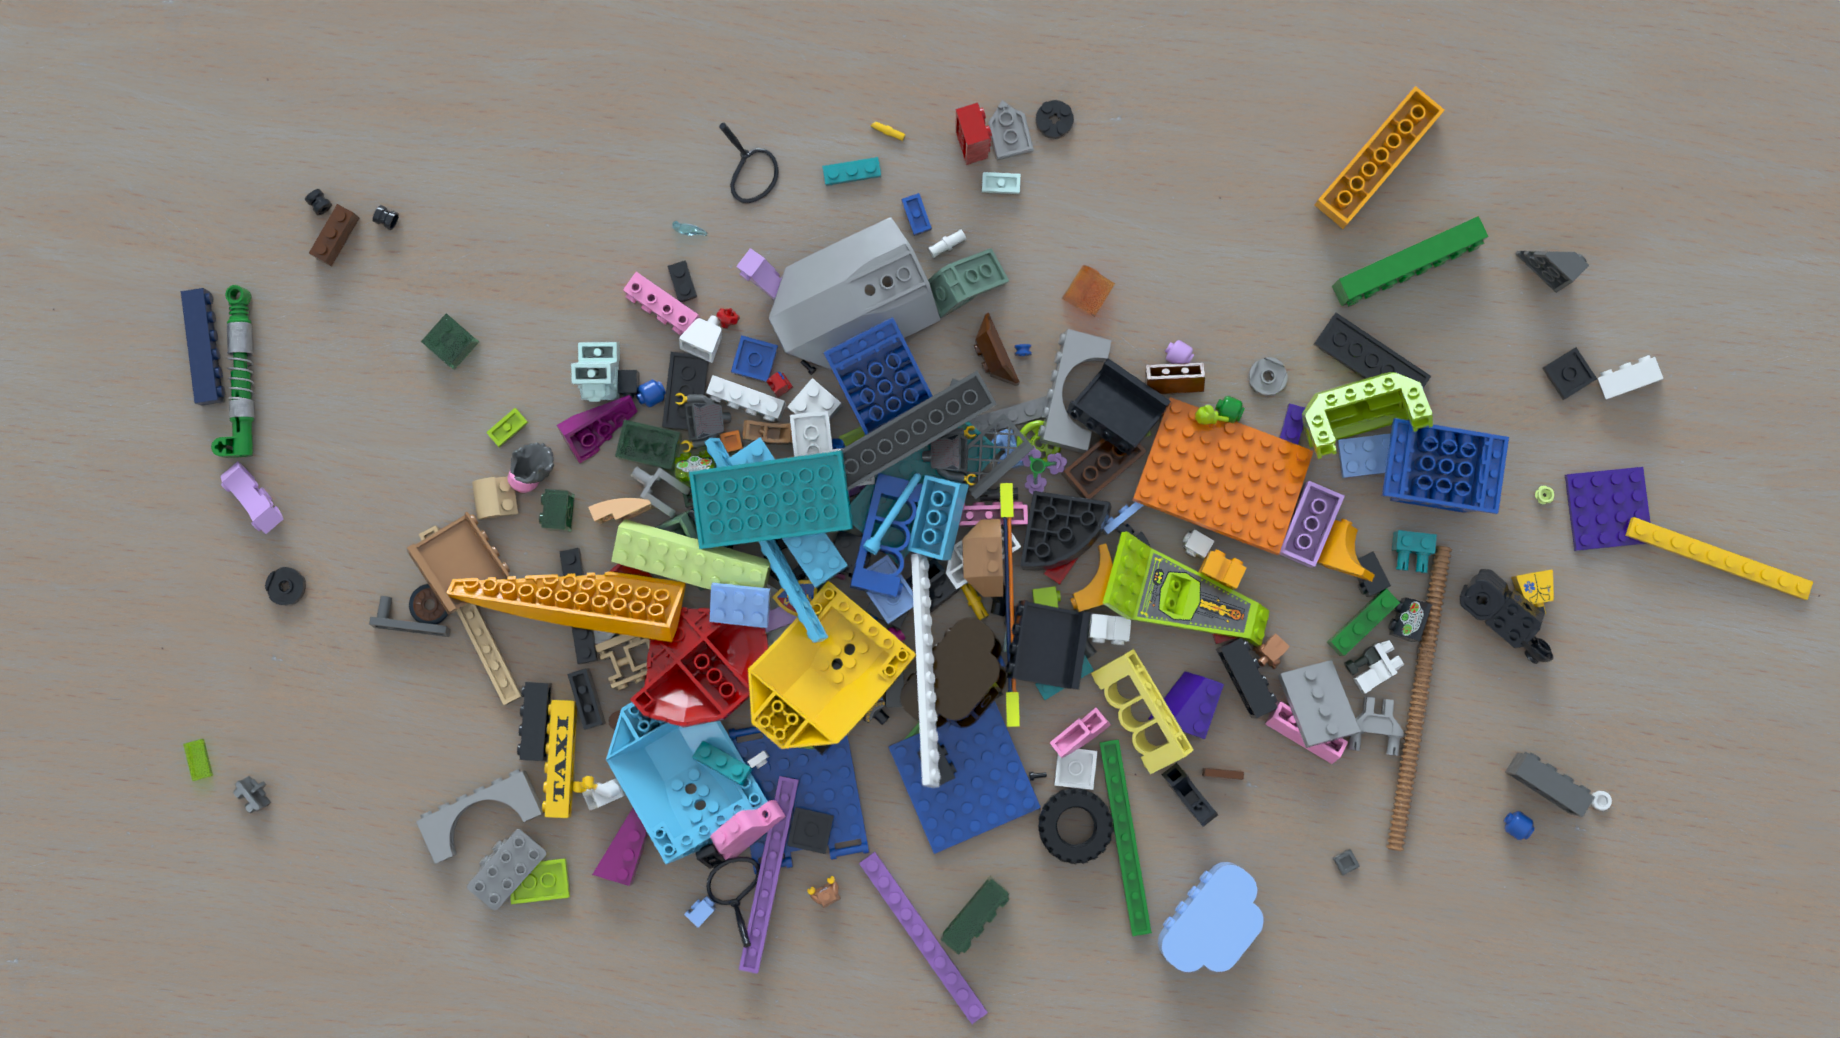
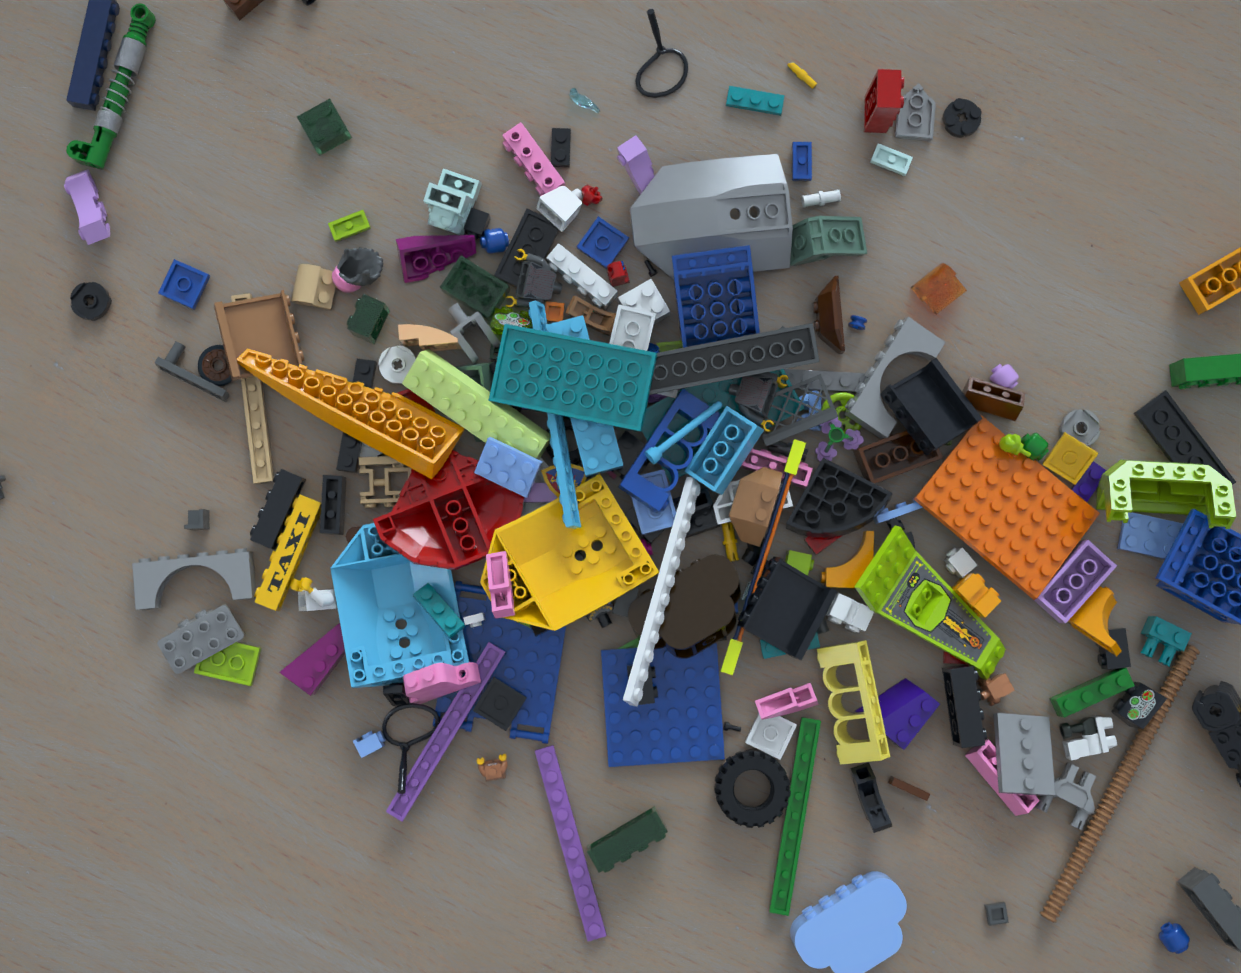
camera: 10 degrees right, 0 degrees up
none -> blue plate [158,259,210,310]
none -> dark grey panel [184,509,210,530]
none -> white plate [379,345,416,384]
none -> bright pink slope [486,551,515,619]
none -> yellow plate [1042,432,1098,485]

